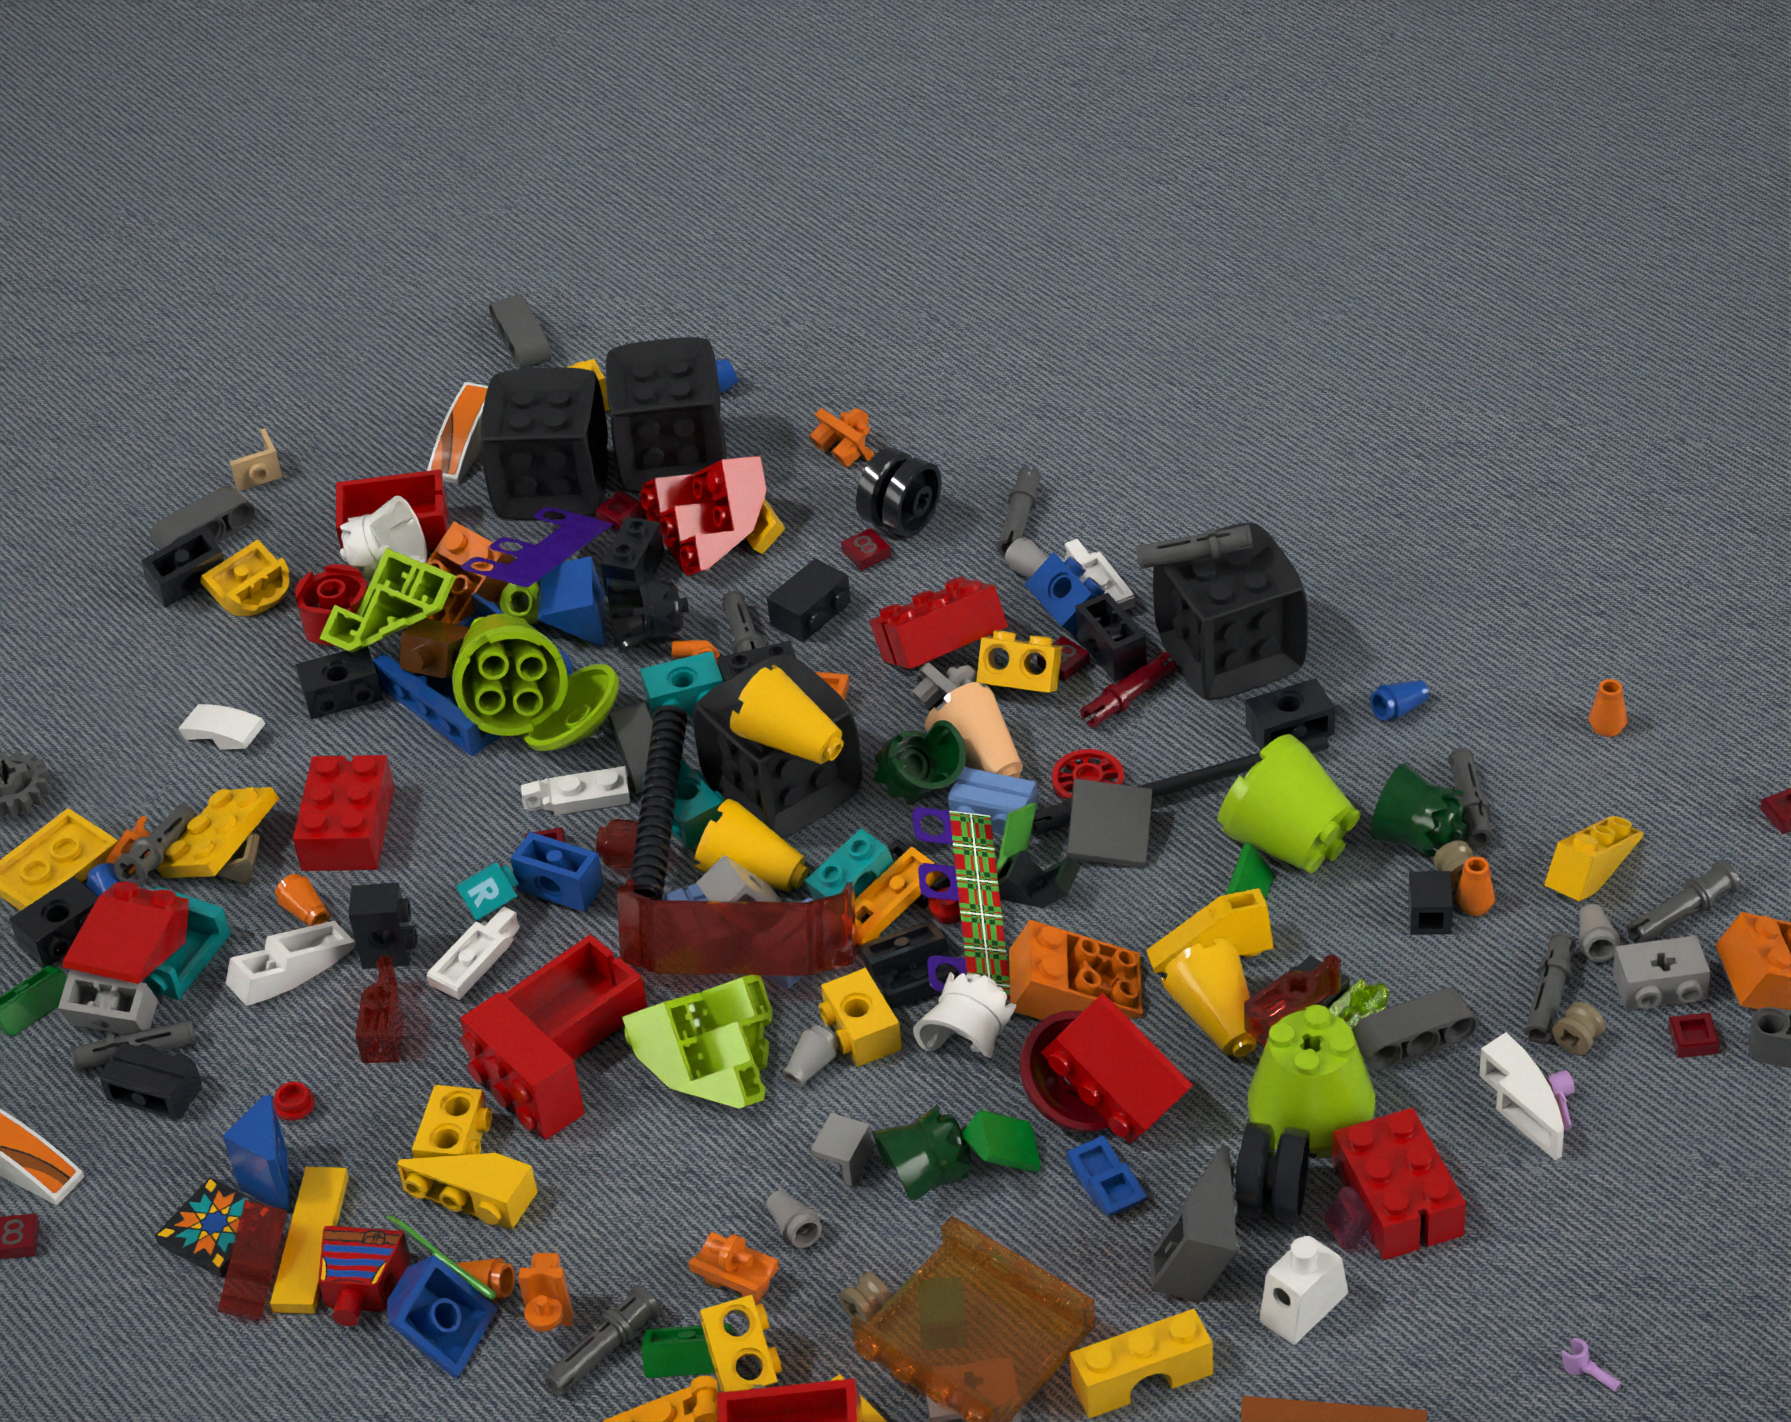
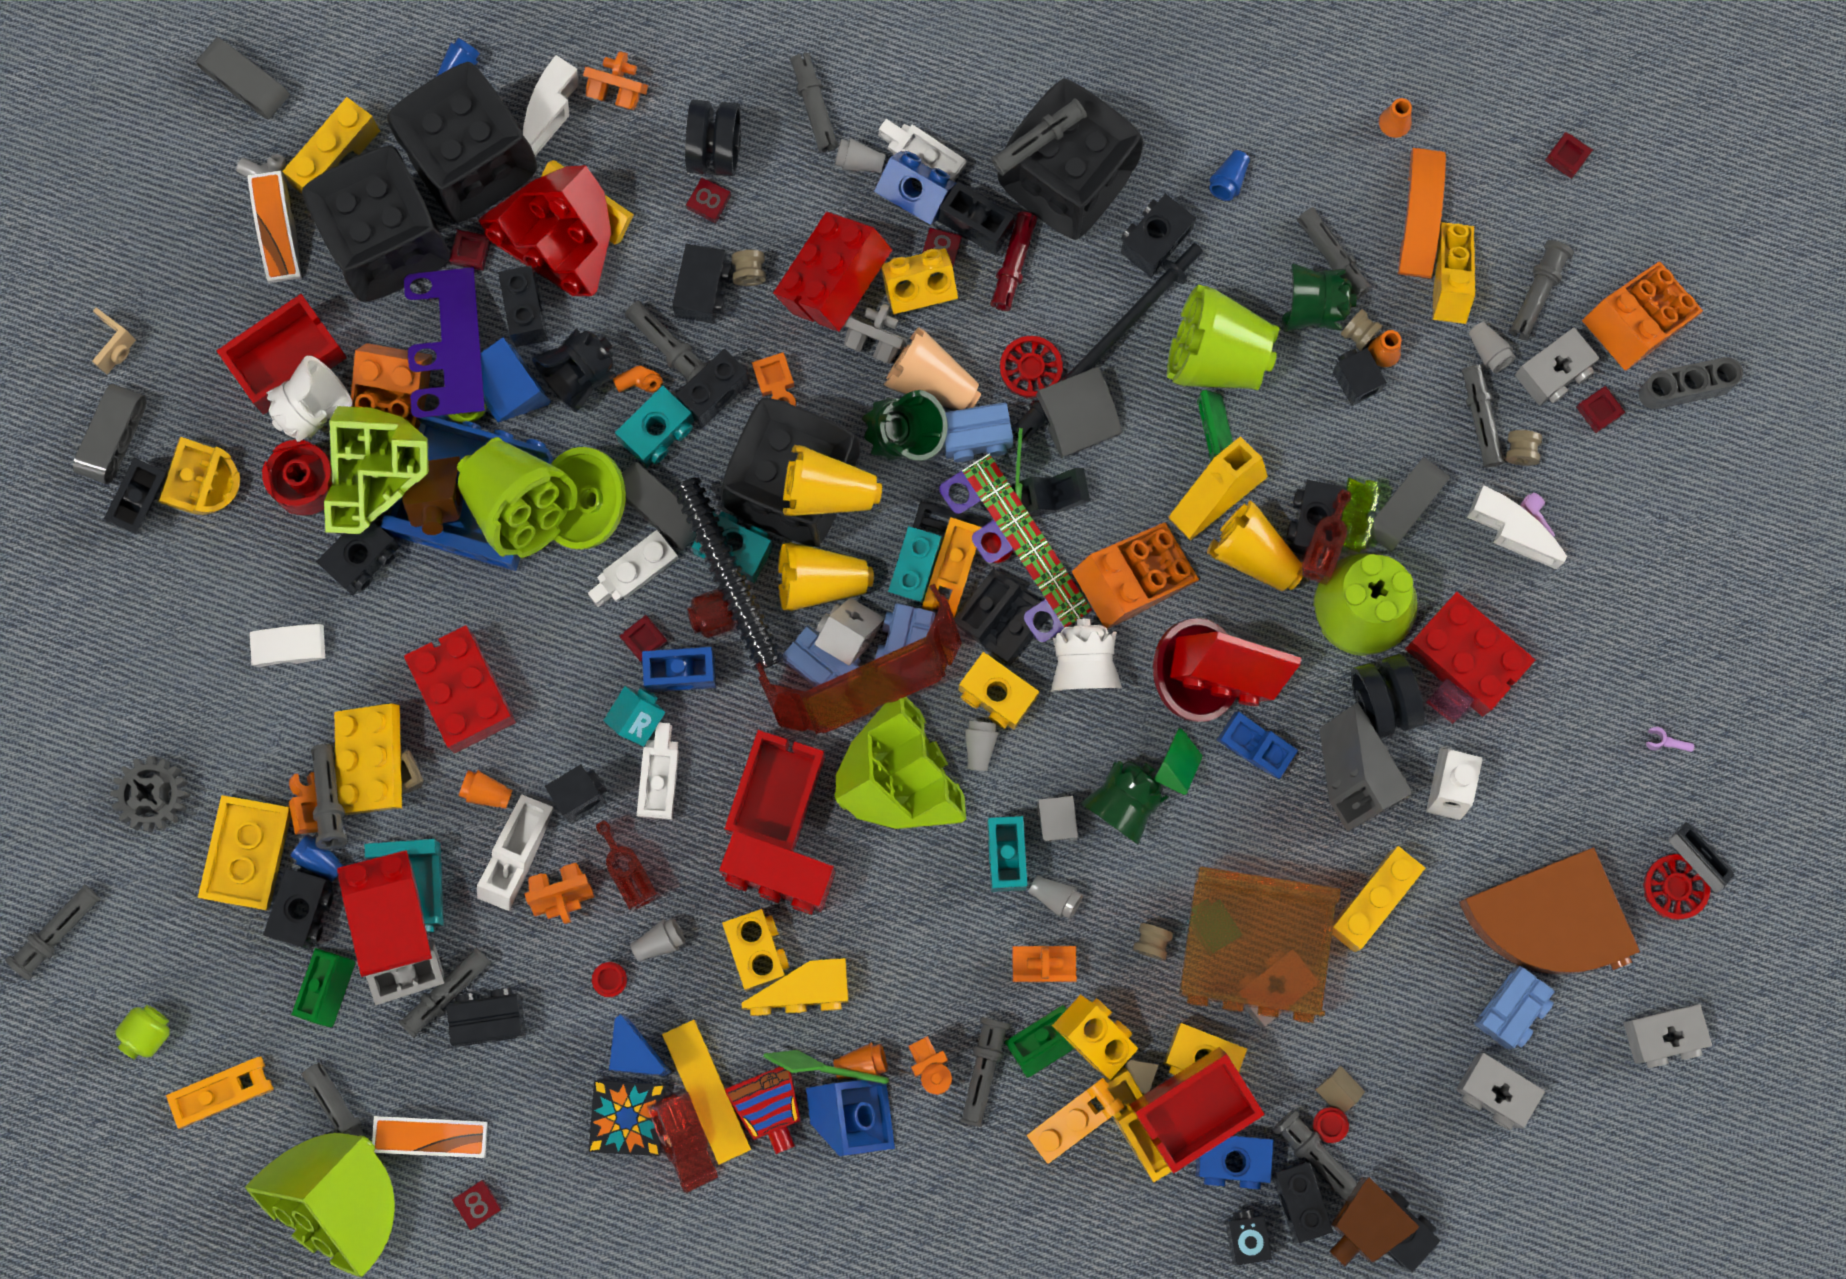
camera: 35 degrees left, 35 degrees up
none -> white slope [523,55,579,156]
none -> orange hips [524,863,595,925]
none -> light grey cone [630,918,685,962]
none -> dark tan wheel [731,250,766,286]
none -> teal brick [987,816,1027,892]
none -> orange slope [1398,148,1446,279]

